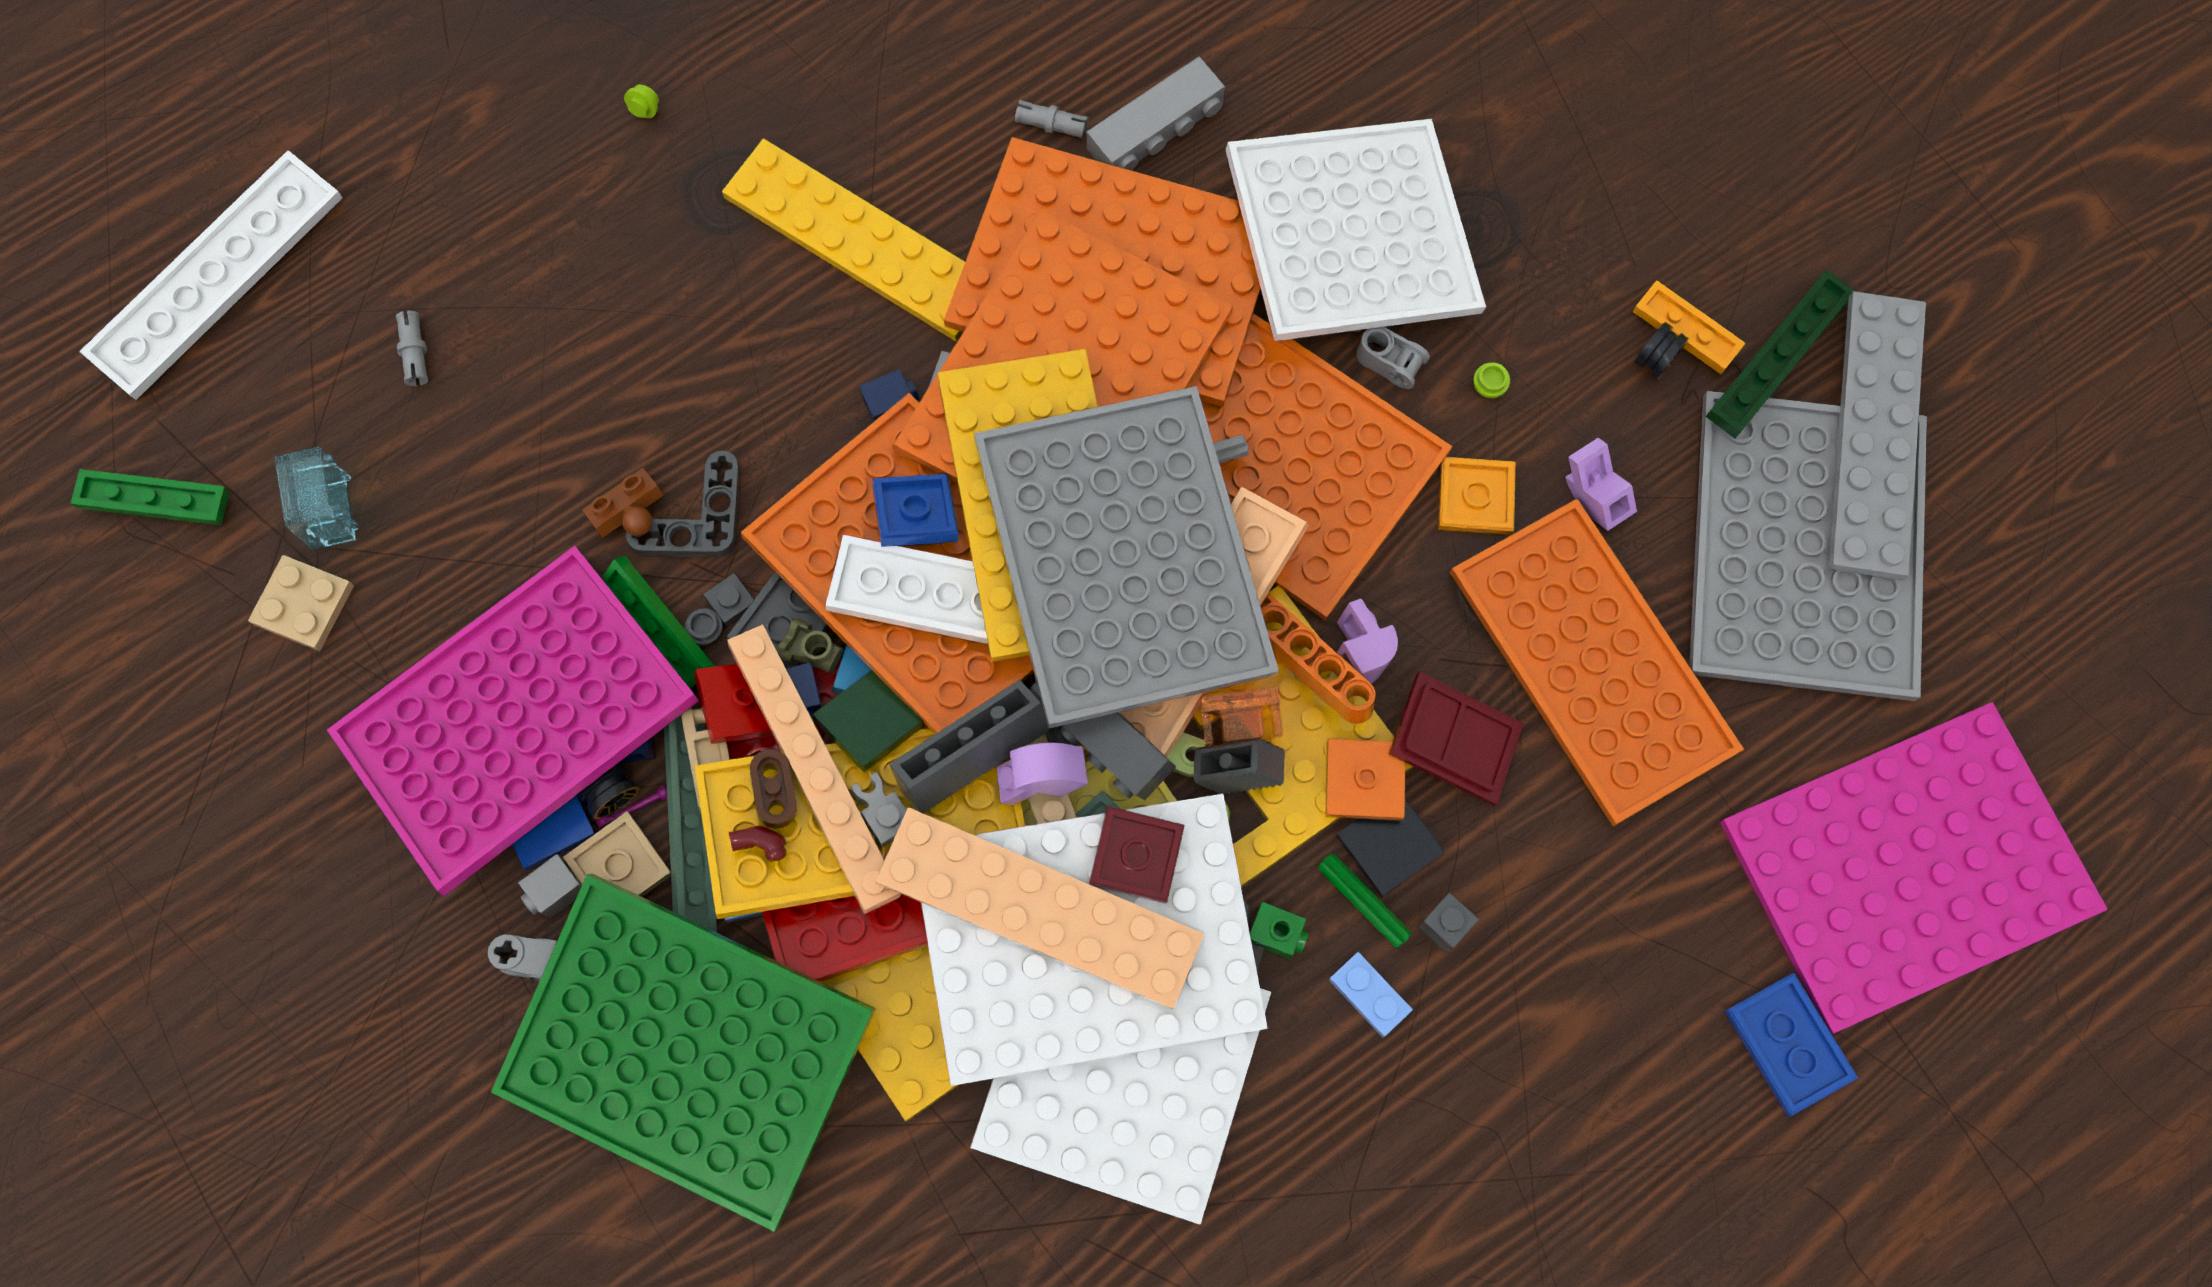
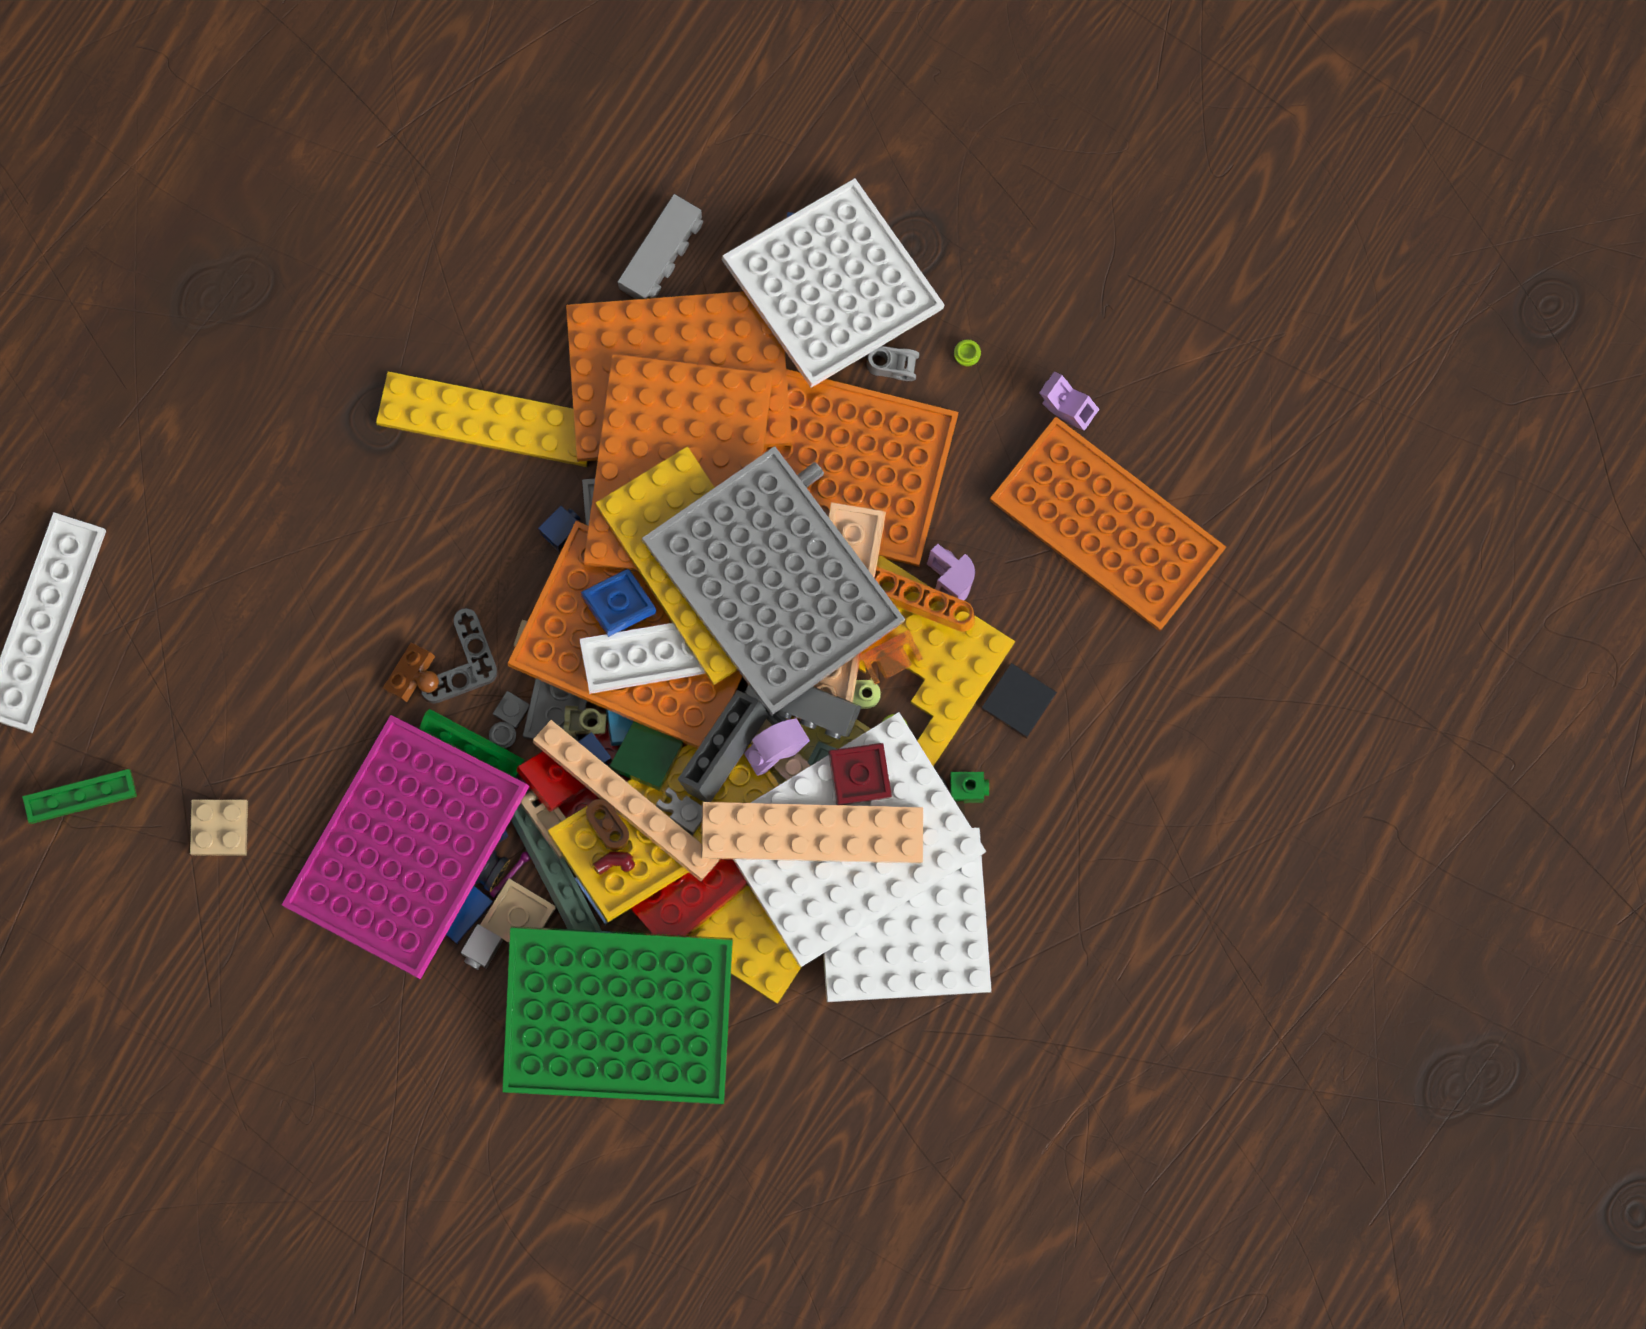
camera: 25 degrees left, 5 degrees up
clear light blue container [274,446,359,550] -> none
light grey pin [395,310,428,386] -> none
light grey piece [488,935,557,982] -> none
lime plate [624,85,659,118] -> none
light grey pin [1015,100,1088,139] -> none
dark grey brick [1193,737,1285,795] -> none
green axle [1318,853,1411,948] -> none
orange plate [1325,739,1405,821] -> none
light blue plate [1329,952,1413,1038] -> none
dark red piece [1389,671,1524,806] -> none
dark grey brick [1417,893,1479,954] -> none
light orange tile [1438,457,1516,535] -> none
light orange plate [1633,280,1746,374] -> none
black wheel [1634,321,1689,379] -> none
light grey plate [1689,391,1927,701] -> none
dark green plate [1705,269,1855,439] -> none
dark pink plate [1720,702,2108,1034] -> none
blue tile [1724,973,1858,1117] -> none
light grey plate [1828,291,1926,580] -> none

